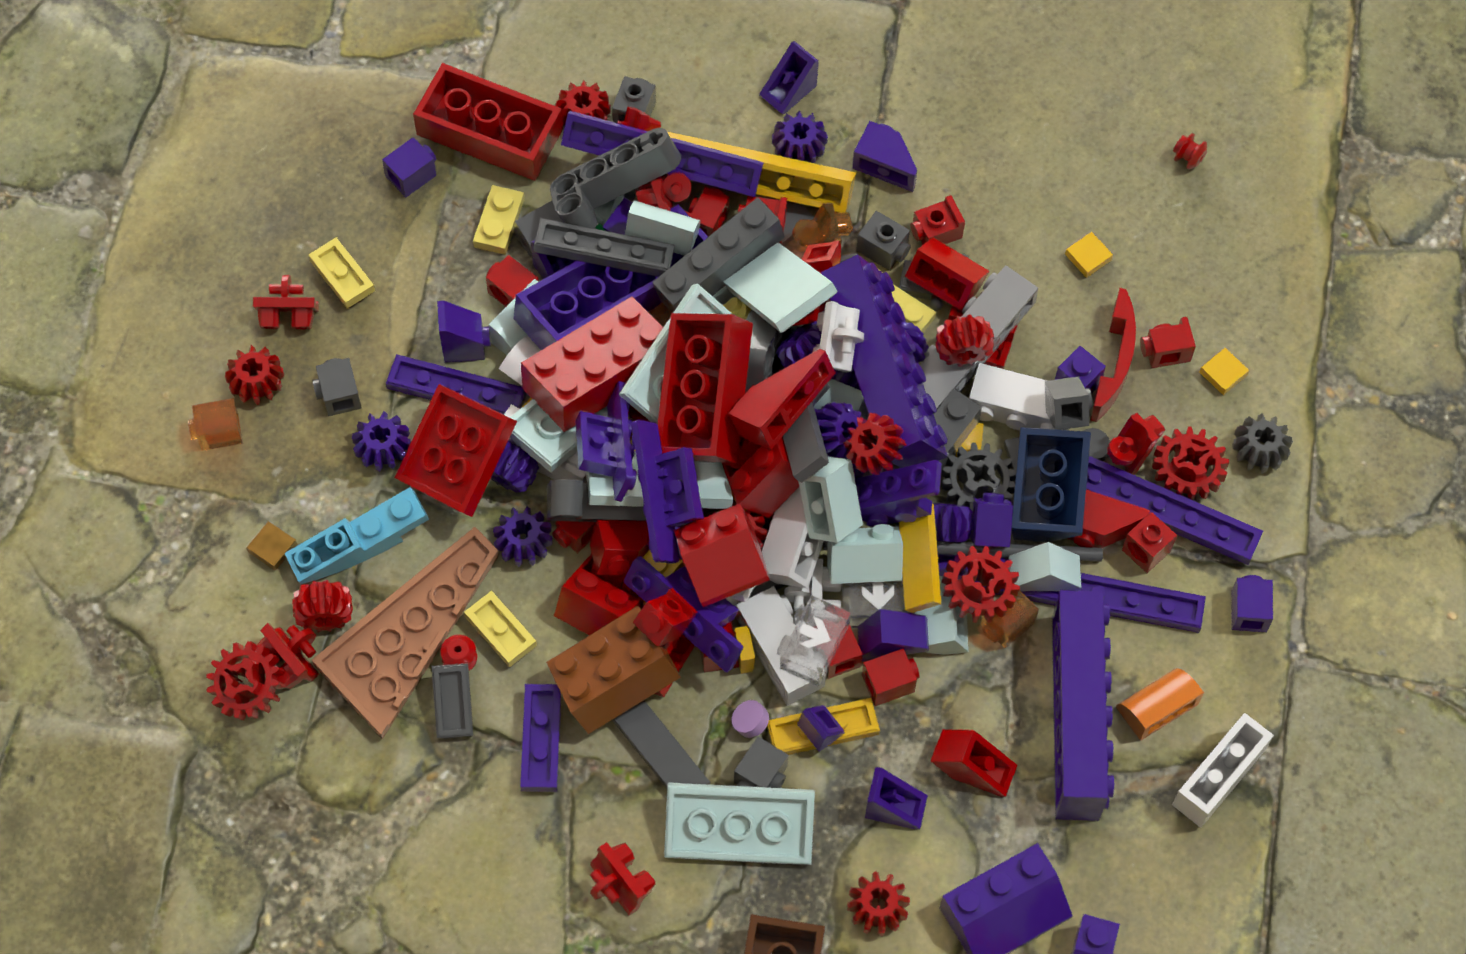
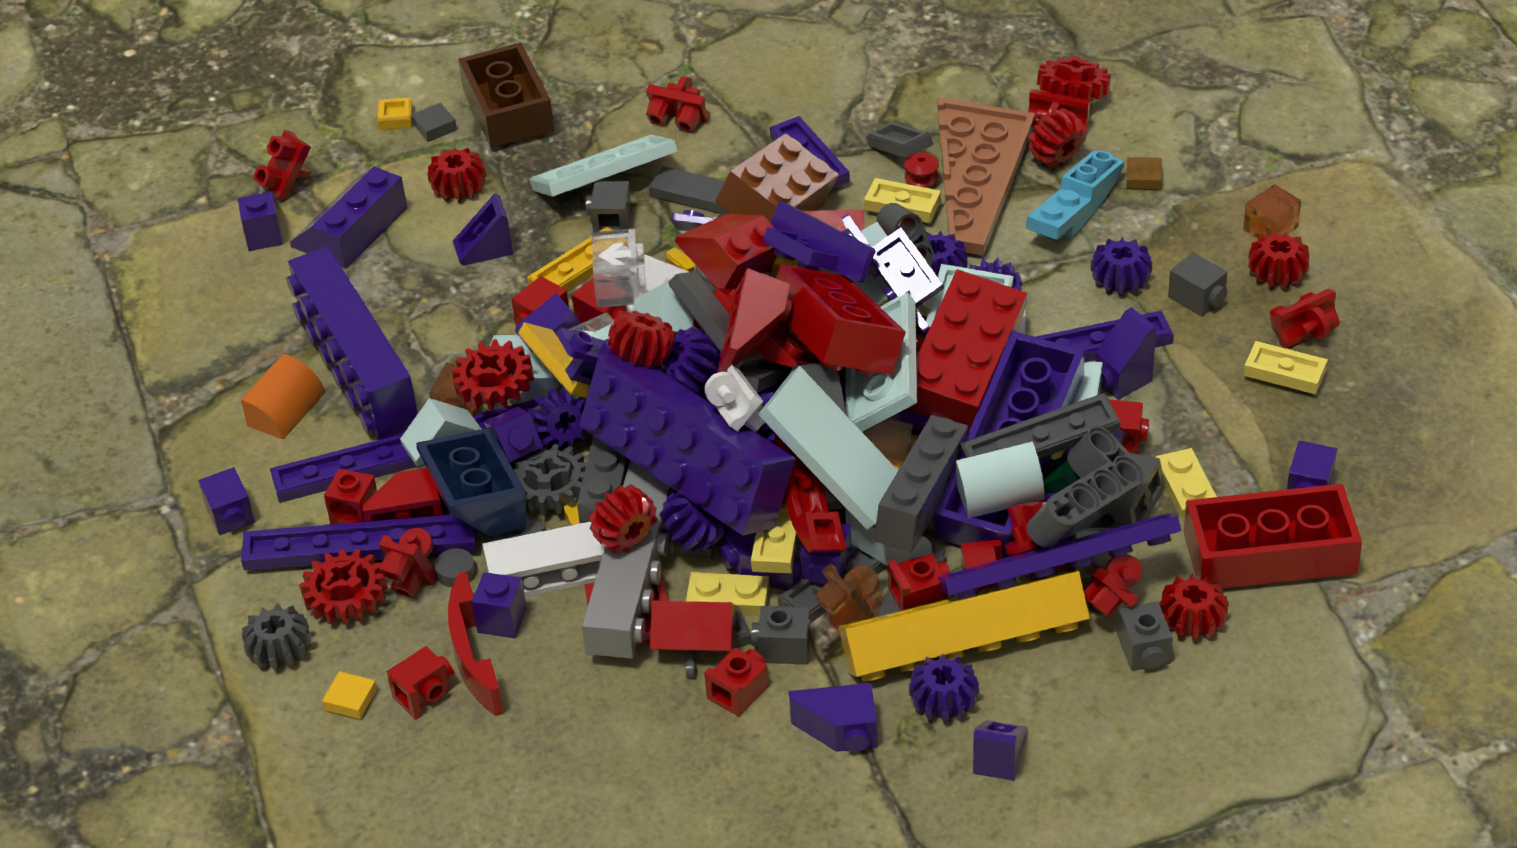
camera: 155 degrees right, 20 degrees down
red plate [394,384,517,517] -> none
red brick [632,588,698,647] -> none
lavender piece [732,700,769,738] -> none
dark purple slope [797,705,845,752] -> none
red slope [930,729,1017,797] -> none
dark grey brick [1045,376,1093,430] -> none
yellow tile [1065,232,1113,278] -> none
white brick [1172,713,1274,828] -> none

